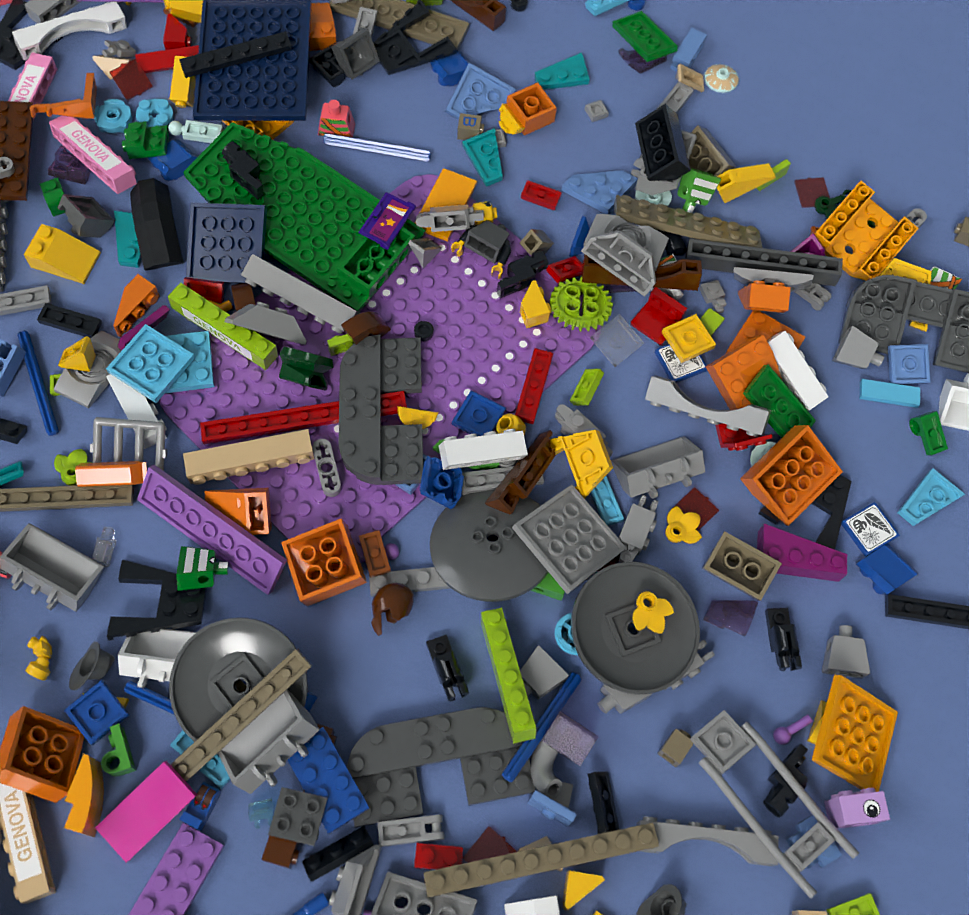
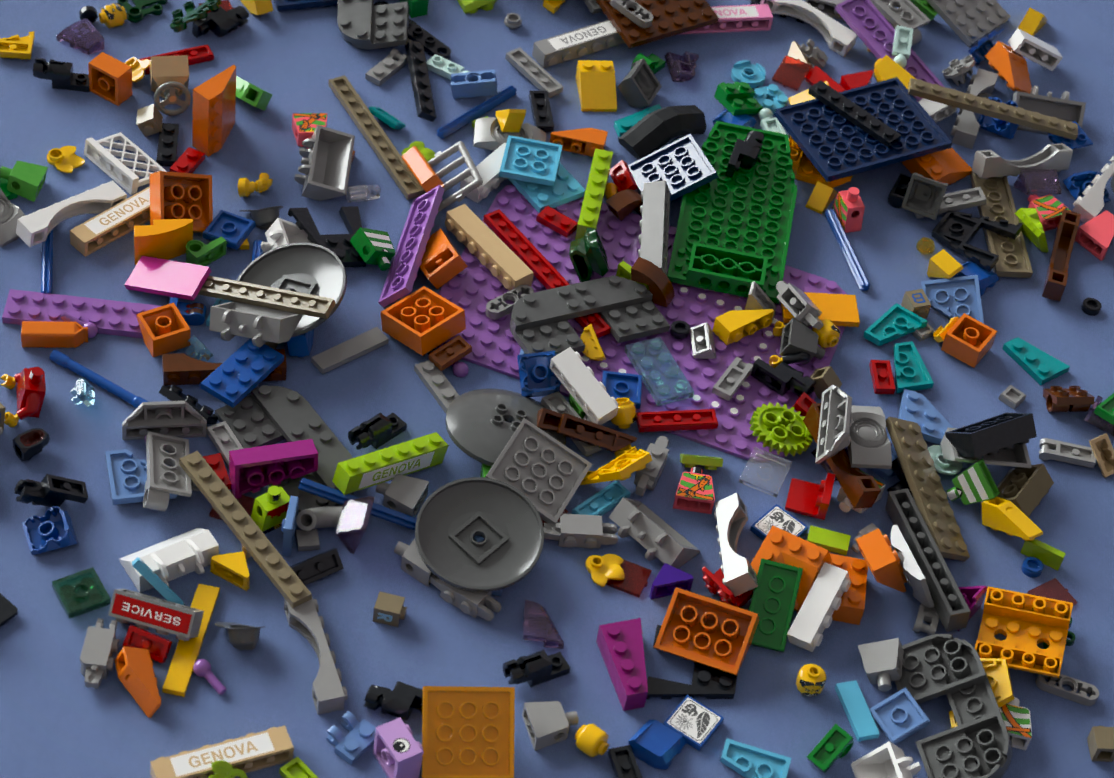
camera: 65 degrees right, 20 degrees down
orange hinge [30,73,97,119] -> none
bright pink brick [49,116,137,194] -> none
magenta tile [118,305,170,351] -> none
light grey wedge [225,302,306,345] -> none
dark grey hinge [268,787,328,846] -> none
door [359,192,416,250] -> none
reddish brown helmet [371,583,414,636] -> none
yellow slope [520,280,551,329] -> none
yellow plate [632,591,674,634] -> none
yellow plate [662,314,716,363] -> none
light grey plate [690,710,859,899] -> none
dark tan slope [702,531,782,601] -> none
none -> orange slope [137,303,191,357]
none -> magenta wedge [229,439,318,499]
none -> lime torso [251,486,290,534]
none -> light grey tile [311,327,389,374]
none -> red plate [536,206,578,238]
none -> yellow head [574,724,609,757]
none -> clear light blue plate [624,337,694,406]
none -> dark purple slope [649,563,694,599]
none -> torso [673,467,715,514]
none -> light grey slope [690,322,716,359]
none -> yellow slope [712,309,774,345]
none -> light grey plate [712,357,753,401]
none -> yellow head [796,664,826,697]
none -> yellow slope [806,181,838,214]
none -> teal wing [893,341,934,393]
none -> clear yellow plate [916,237,935,254]
none -> yellow slope [927,249,964,279]
none -> blue tile [1021,557,1044,578]
none -> reddish brown plate [1043,386,1095,412]

